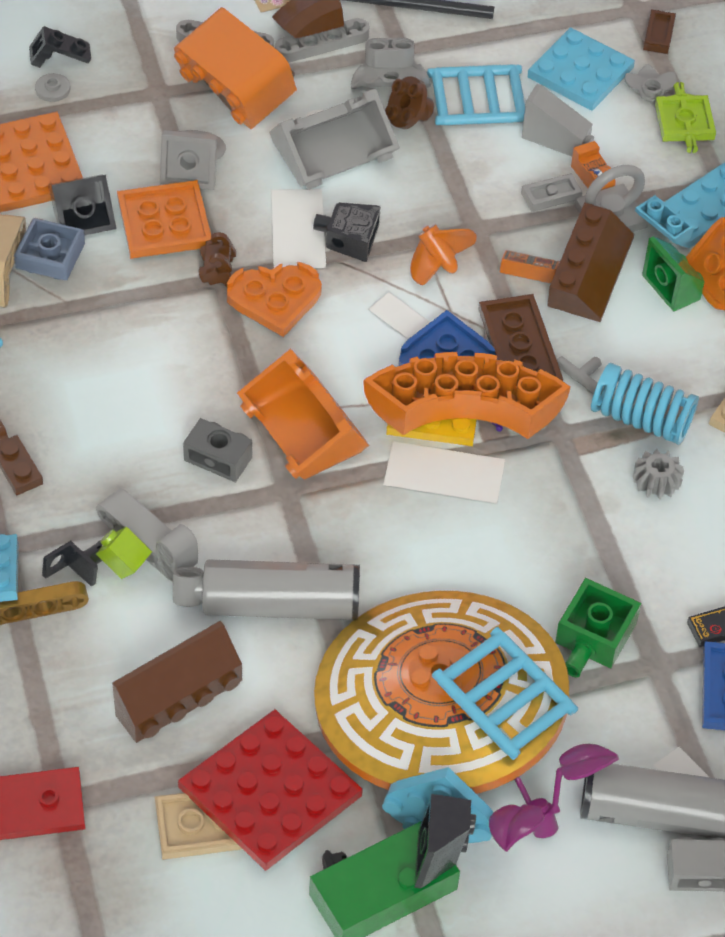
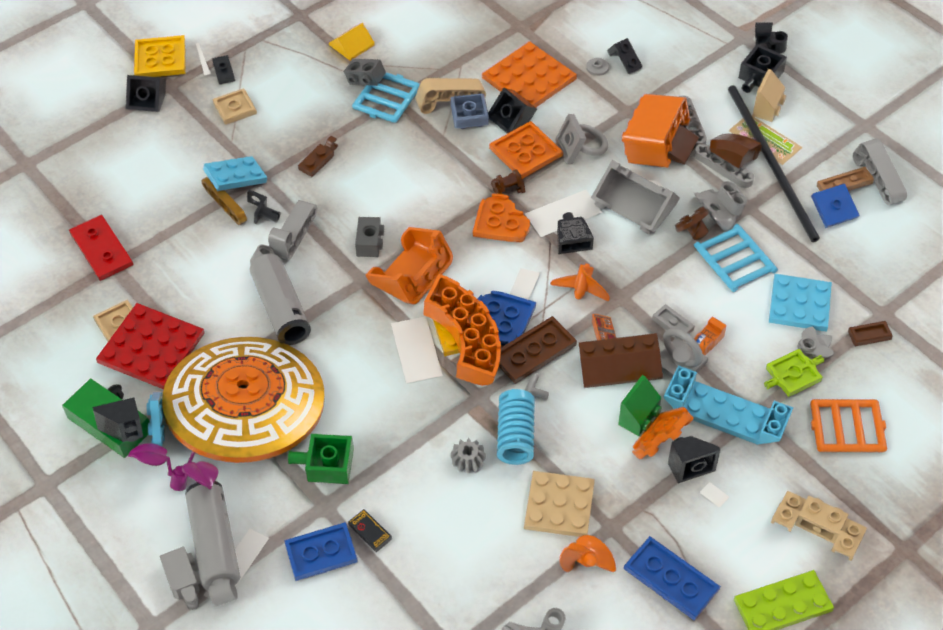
camera: 70 degrees right, 0 degrees up
lime brick [96,526,152,579] -> none
reddish brown slope [112,620,242,743] -> none
medium azure bar [432,627,578,760] -> none
light grey slope [522,84,594,157] -> none

